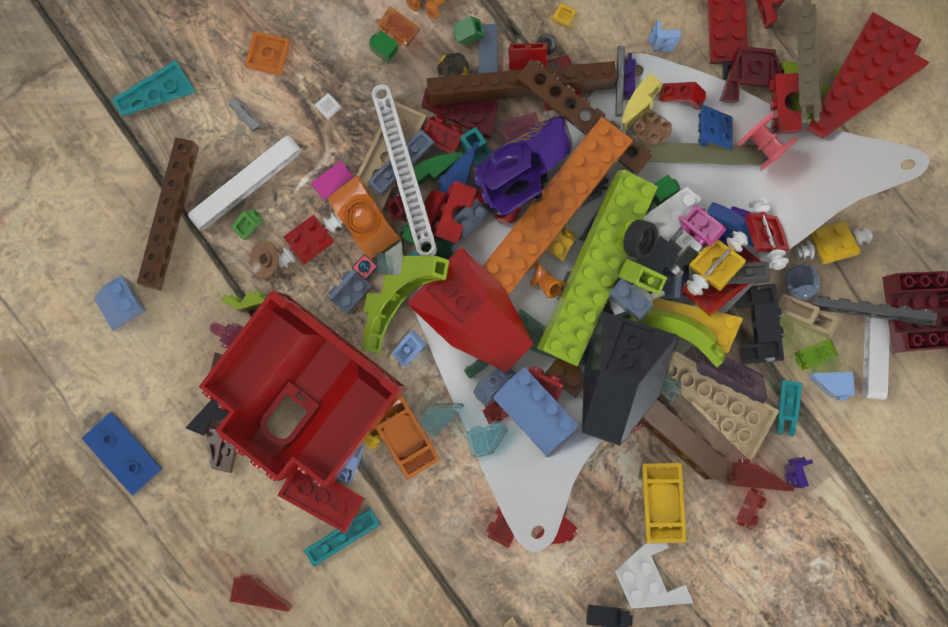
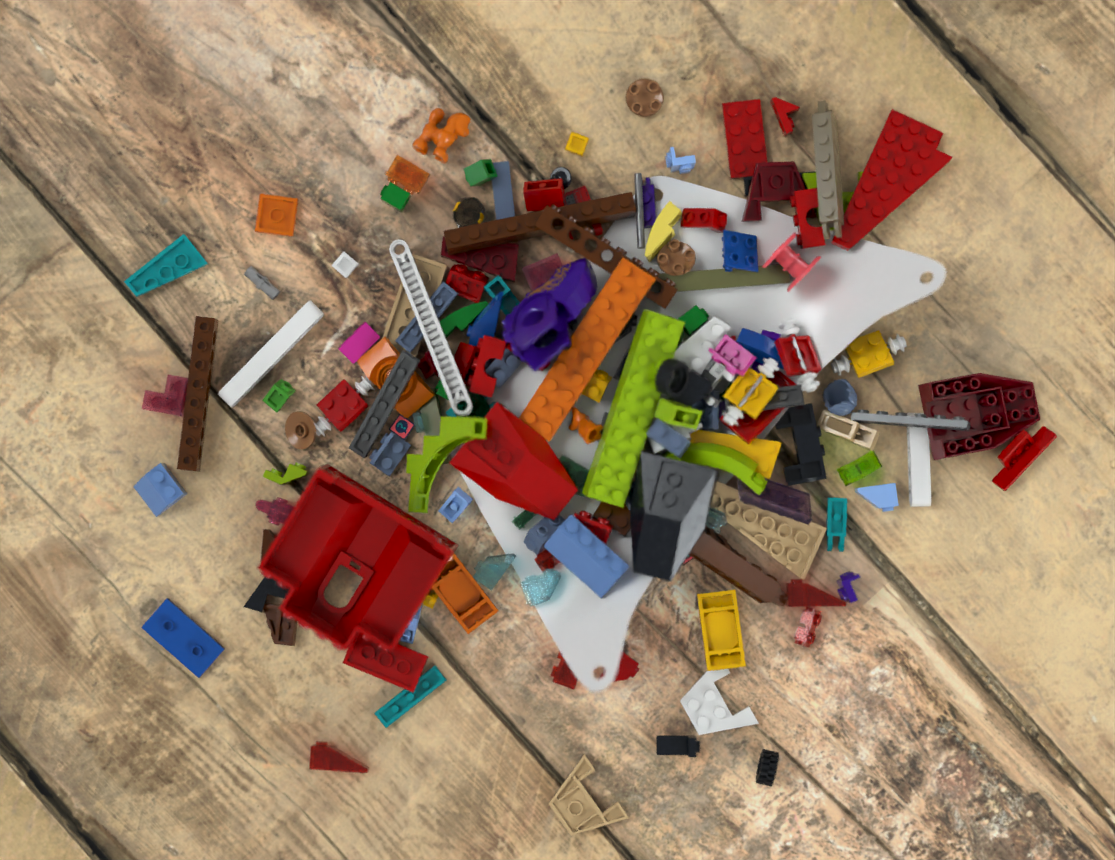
camera: 10 degrees left, 5 degrees up
none -> clear pink brick [142,375,188,417]
none -> dark grey plate [349,350,420,458]

